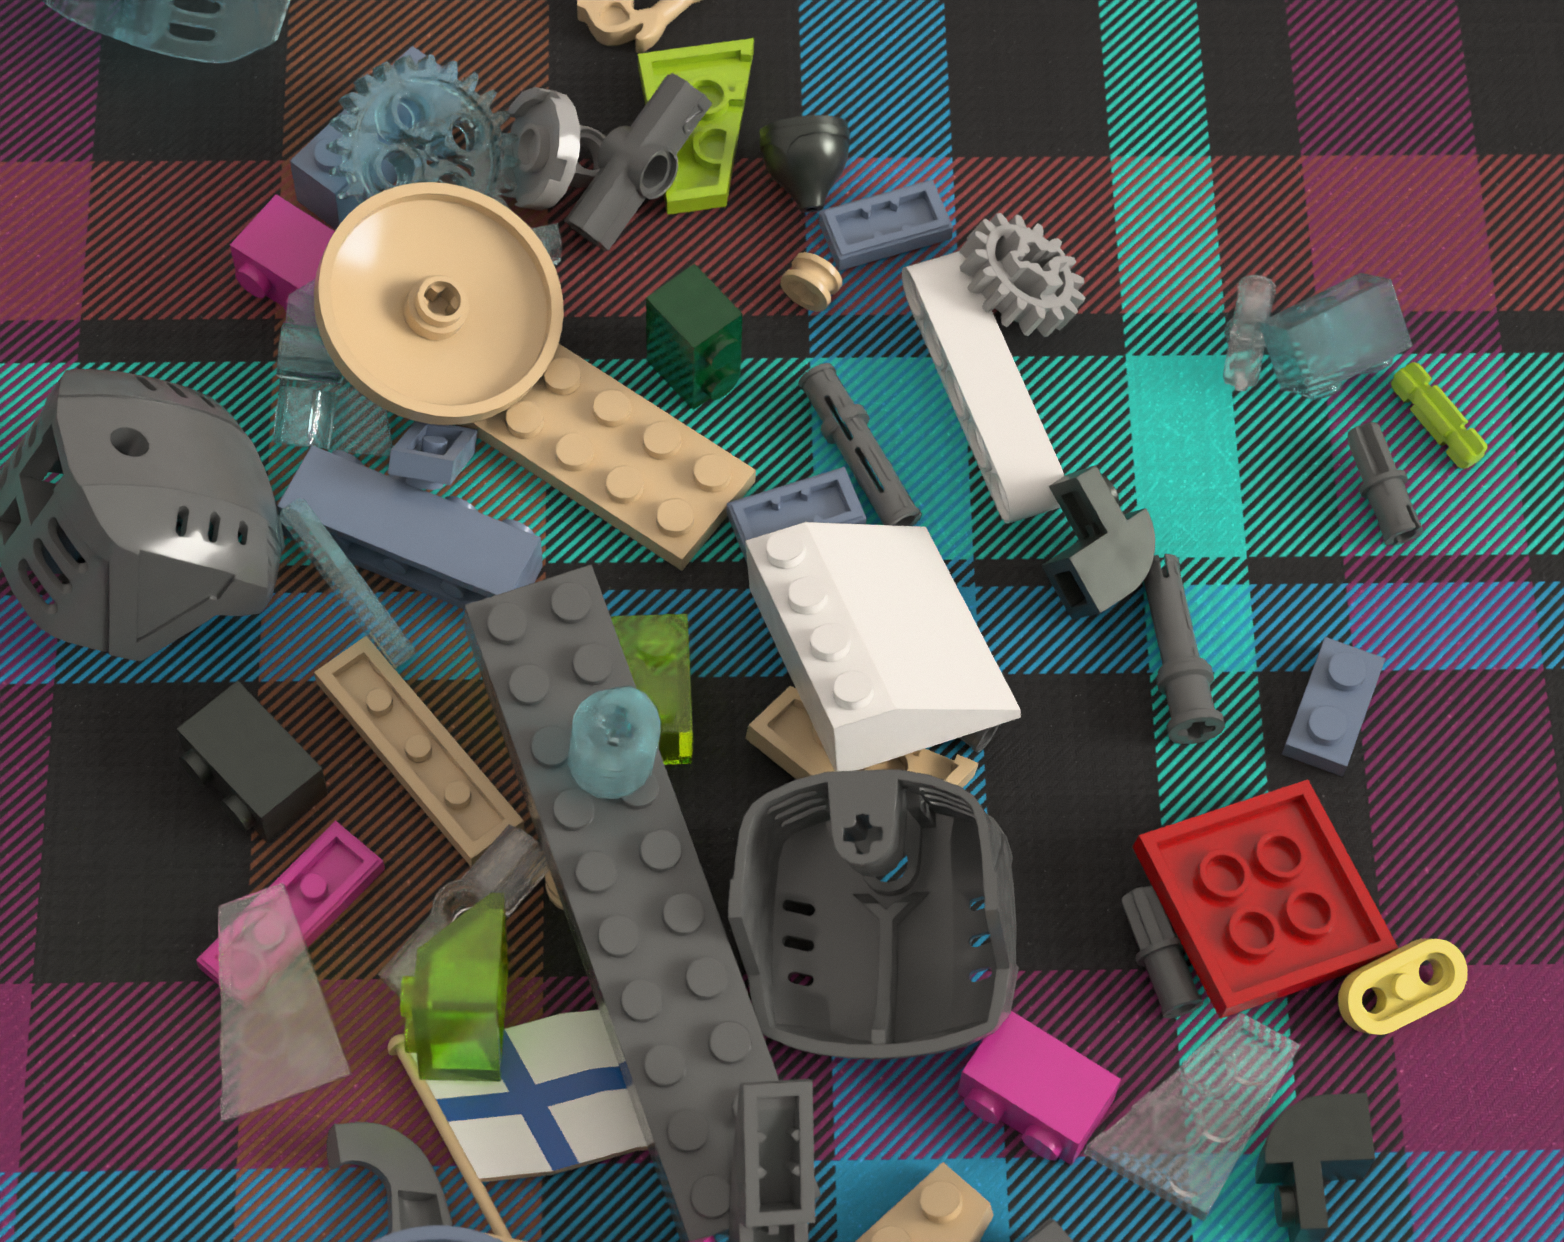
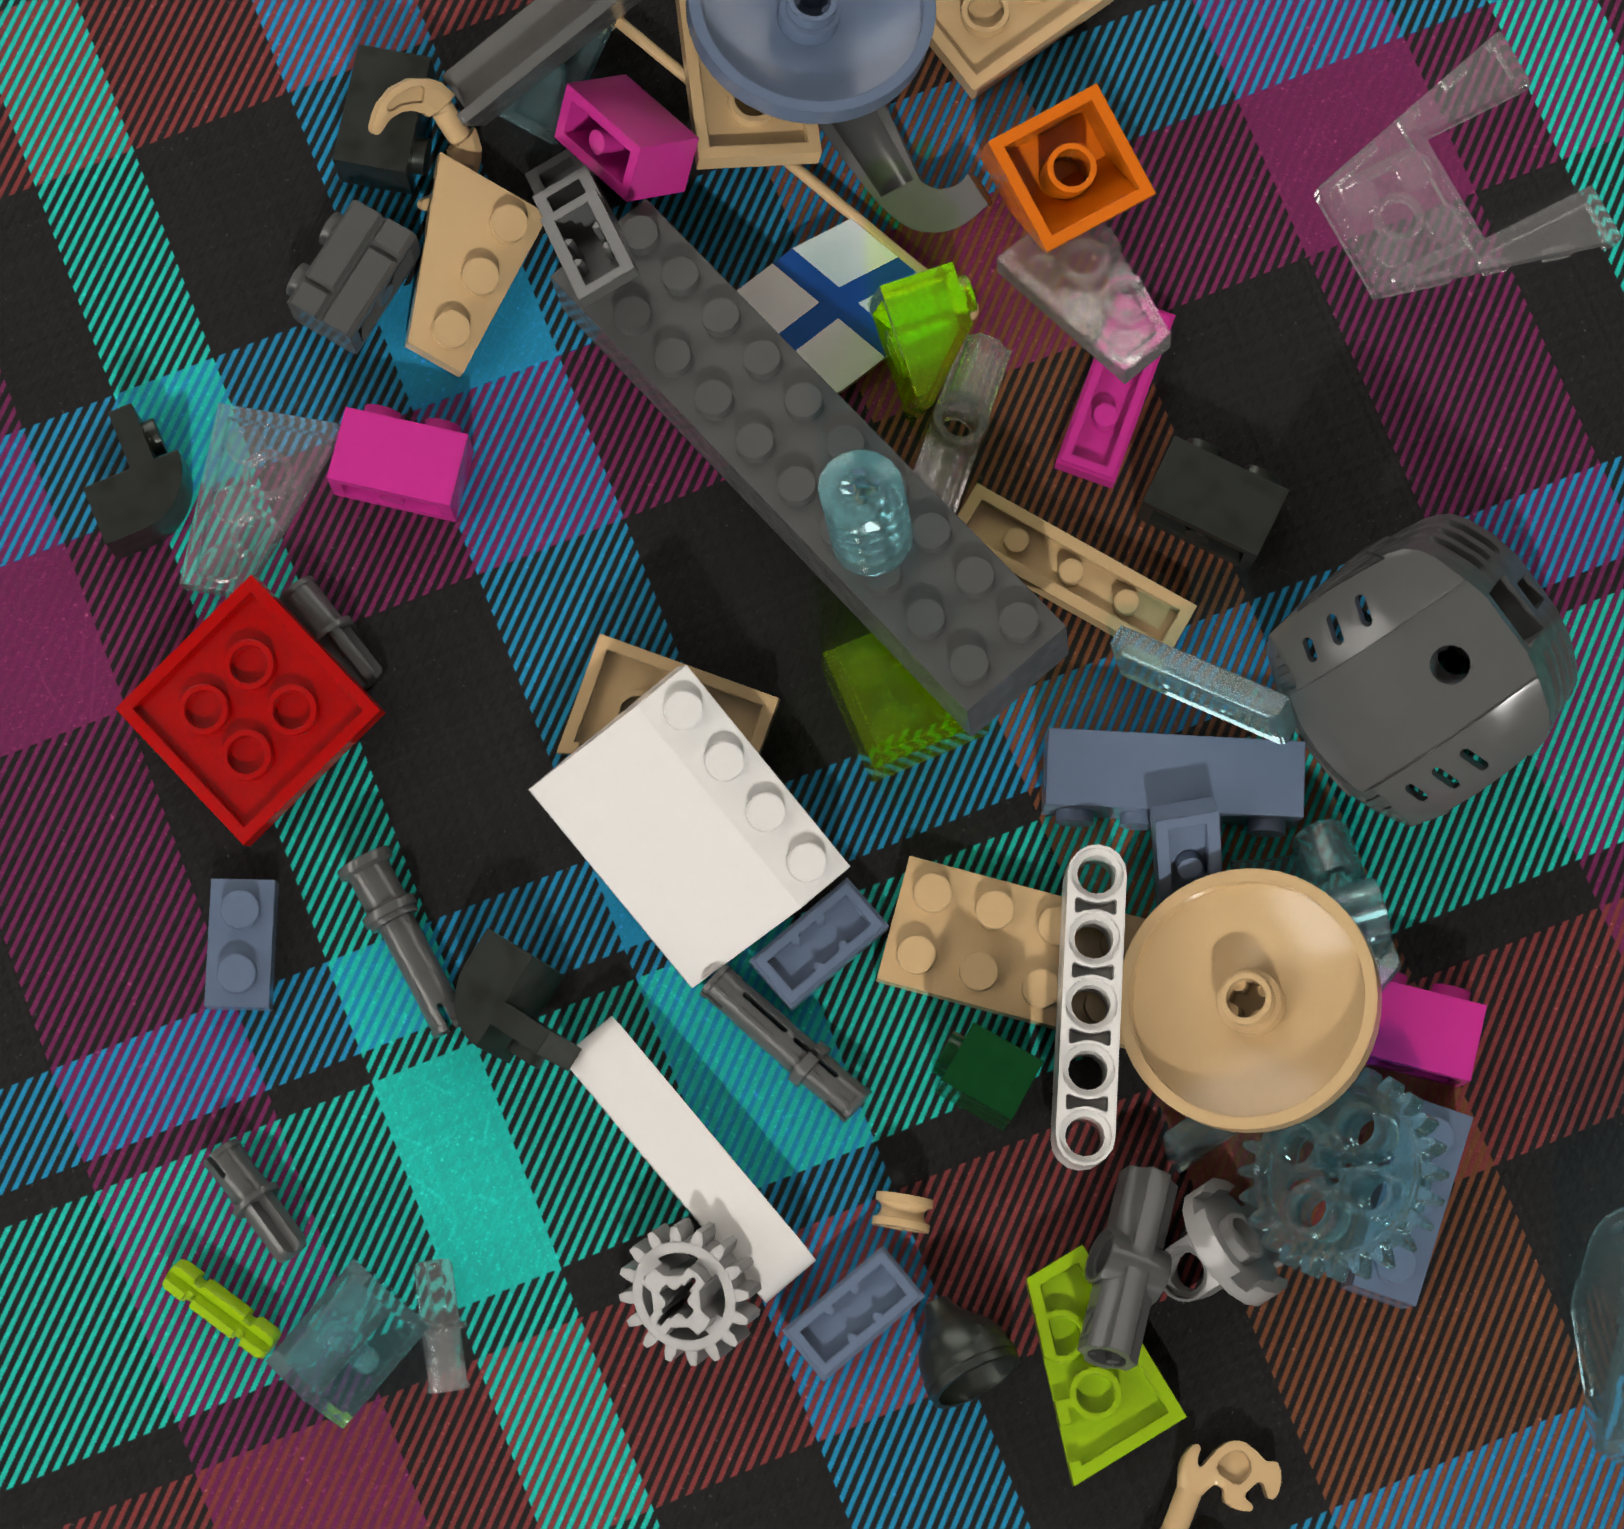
camera: 160 degrees right, 15 degrees up
dark grey piece [728,769,1019,1060] -> none
light yellow plate [1338,938,1468,1035] -> none
none -> orange slope [979,83,1156,254]
none -> white beam [1050,844,1127,1171]

